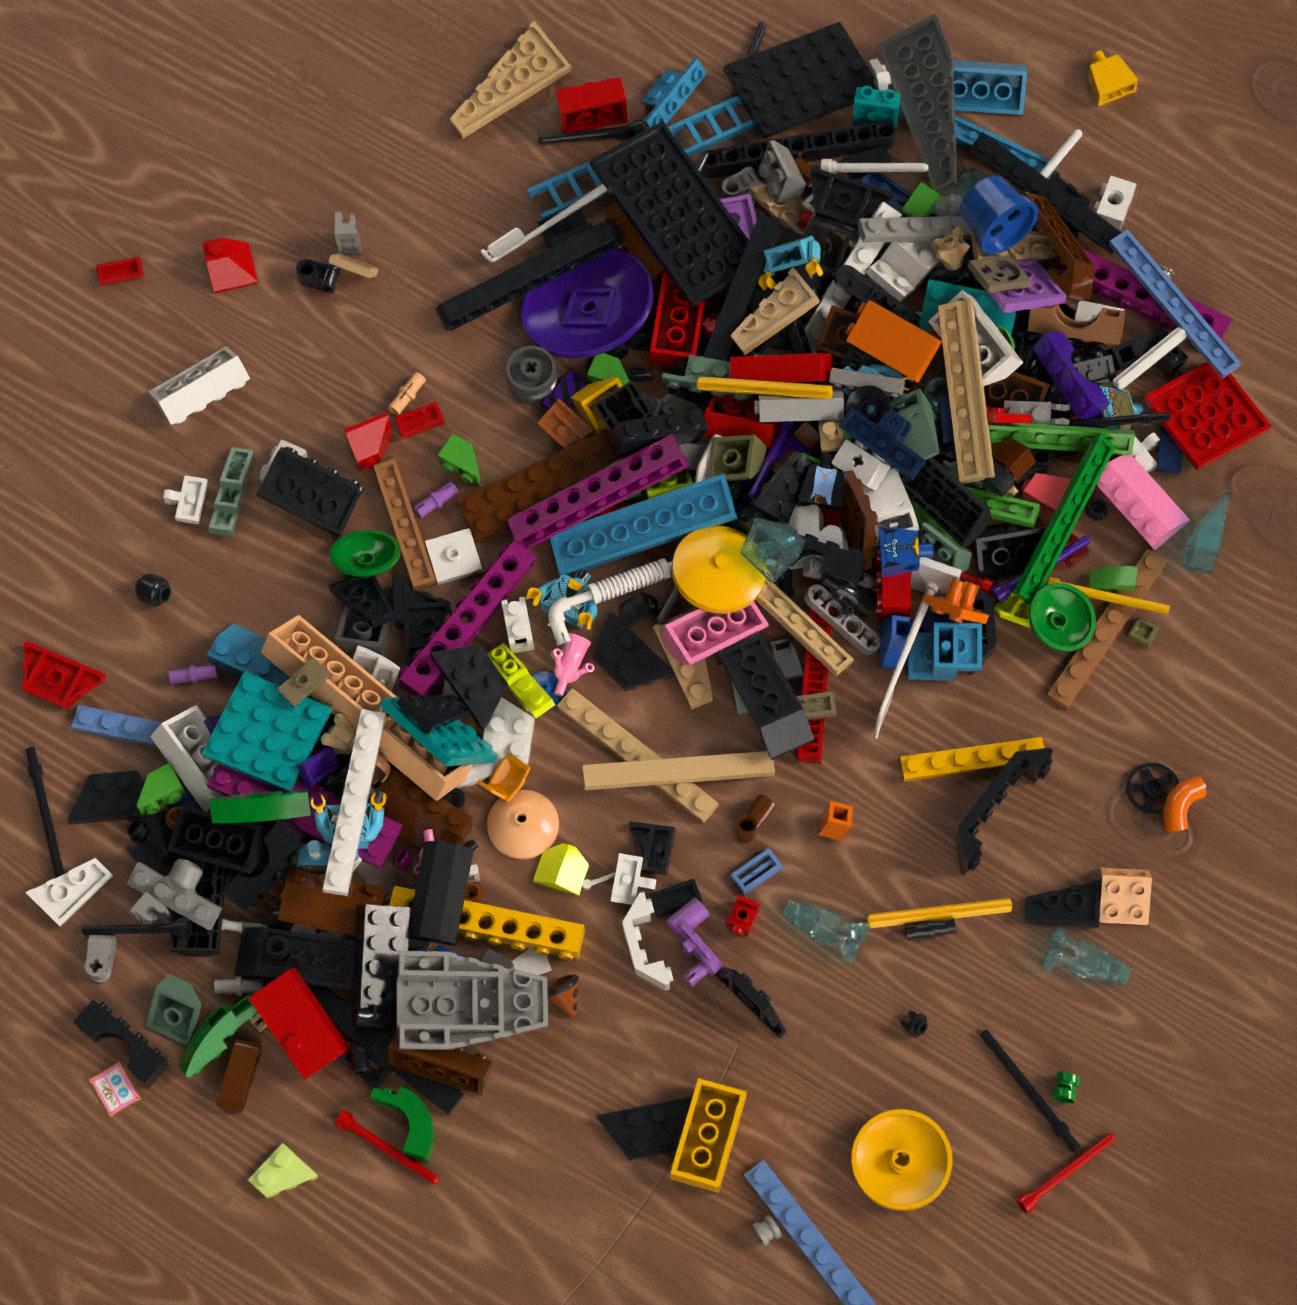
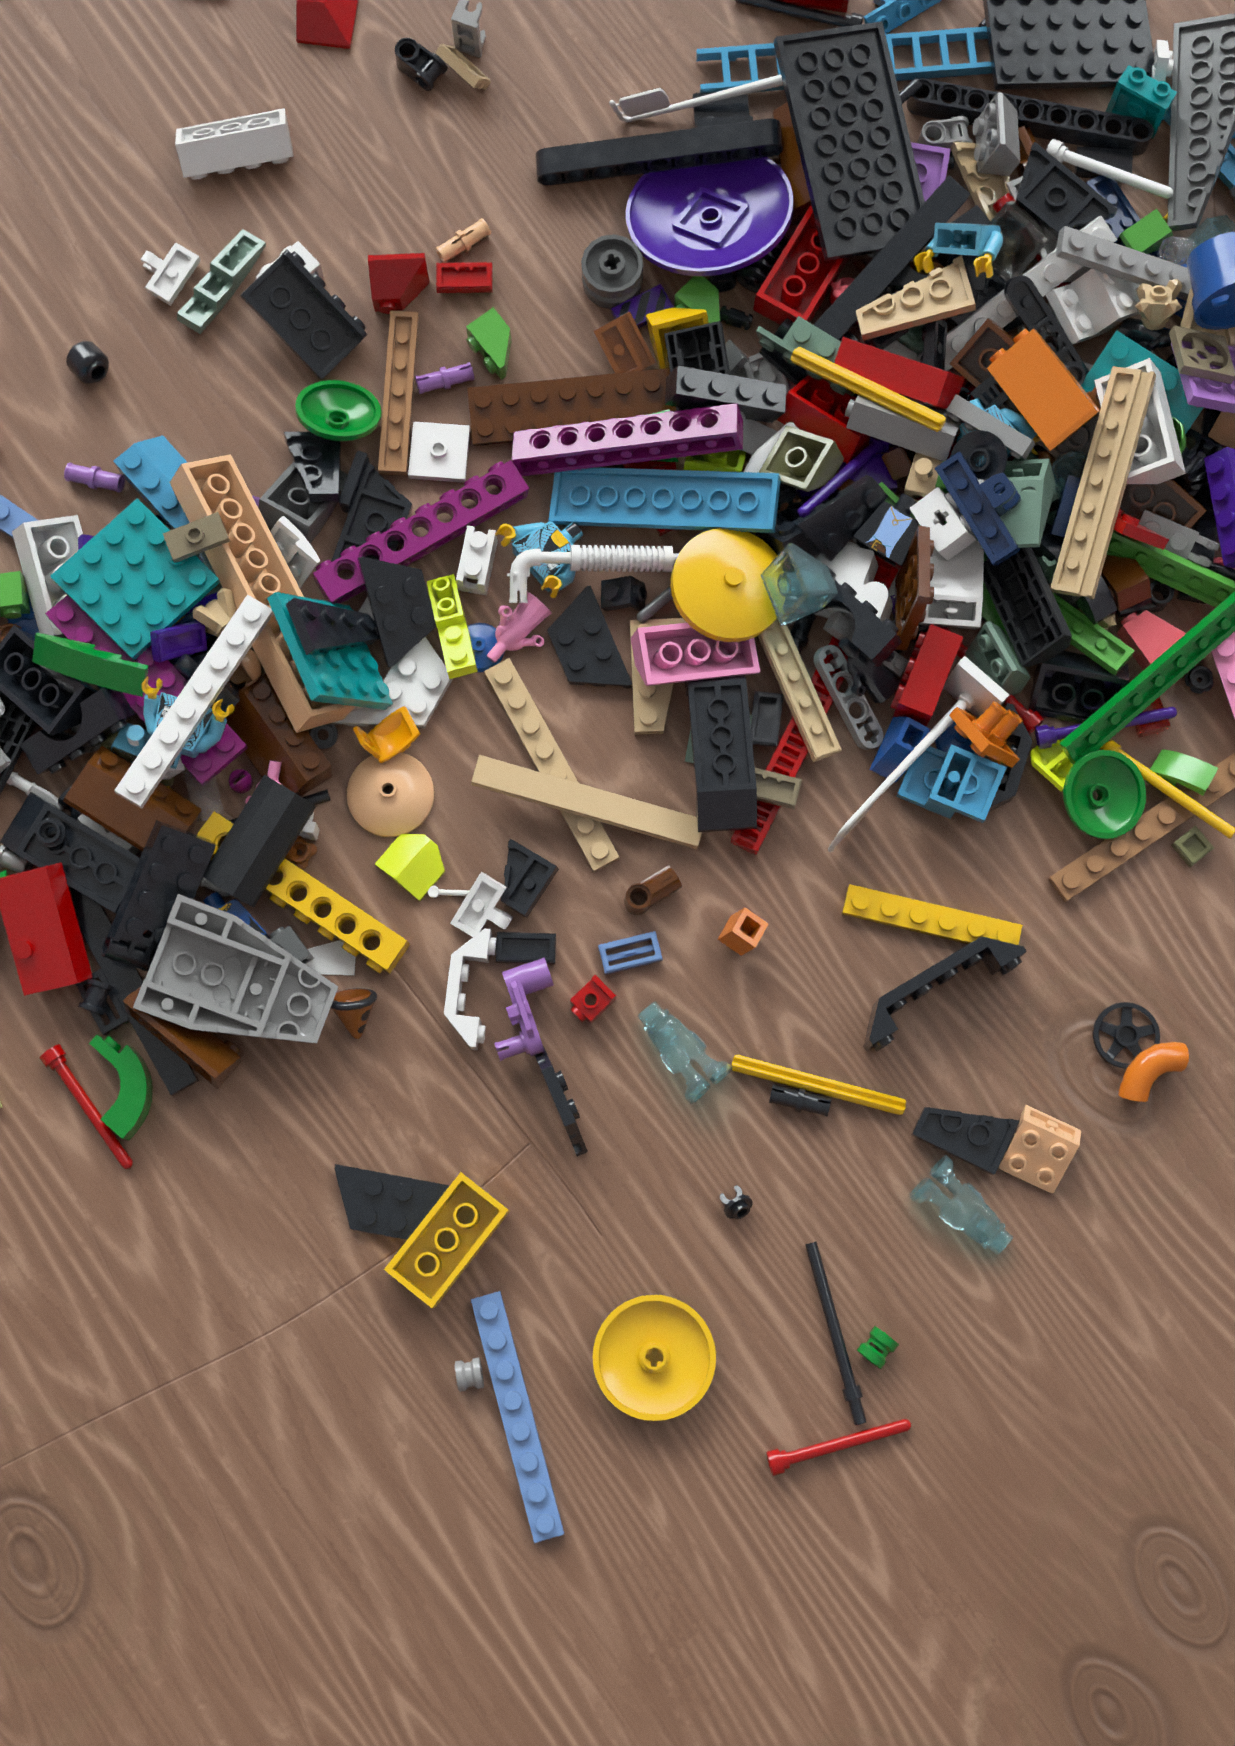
camera: 20 degrees right, 10 degrees up
blue torso [879,527,933,577] -> none

